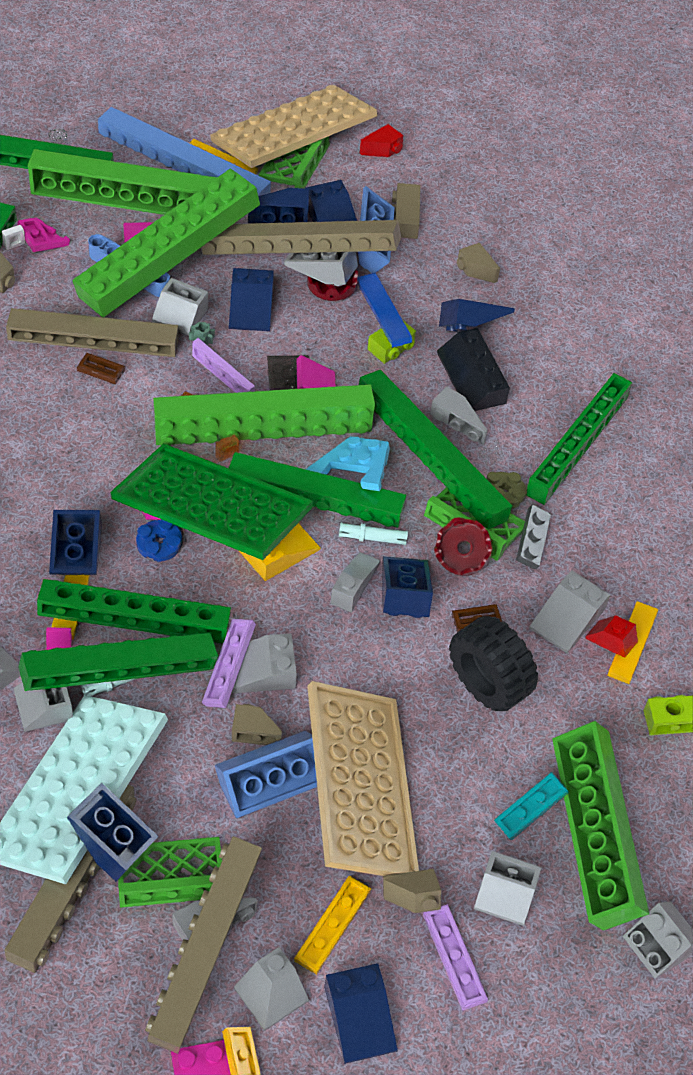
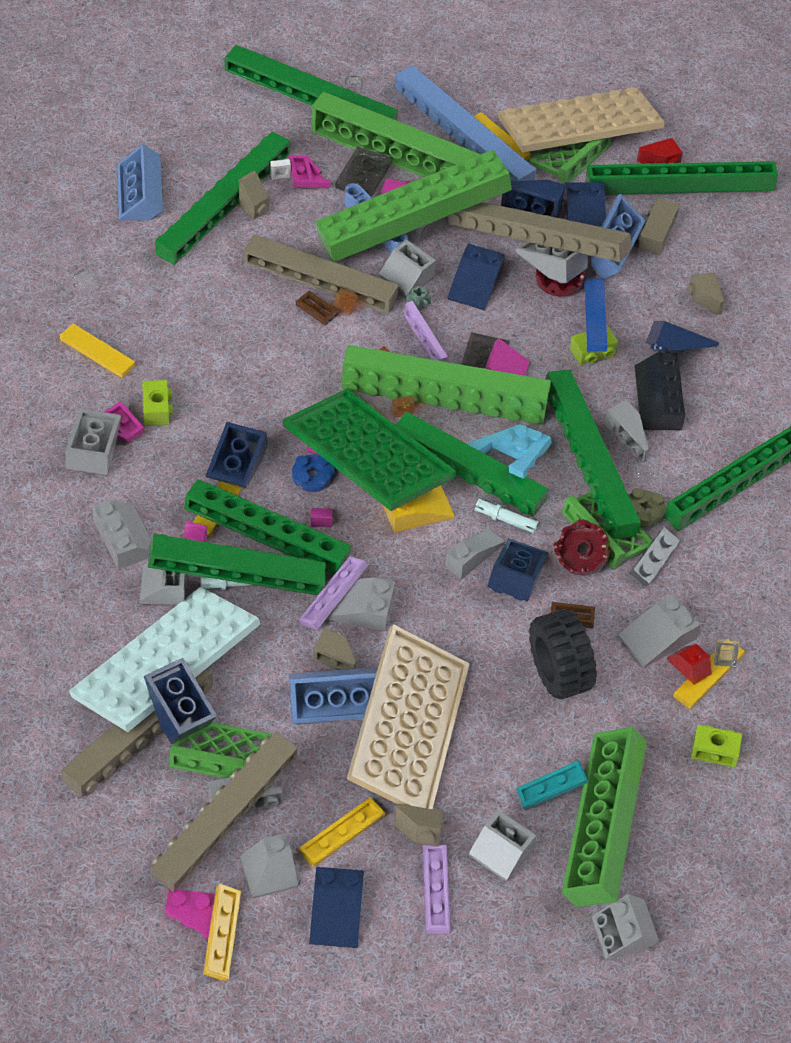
camera: 20 degrees right, 0 degrees up
none -> dark pink slope [311,508,332,527]
none -> clear orange plate [332,288,359,315]
none -> clear smoke plate [335,146,393,198]
none -> green brick [585,161,778,194]
none -> clear slope [714,639,739,667]

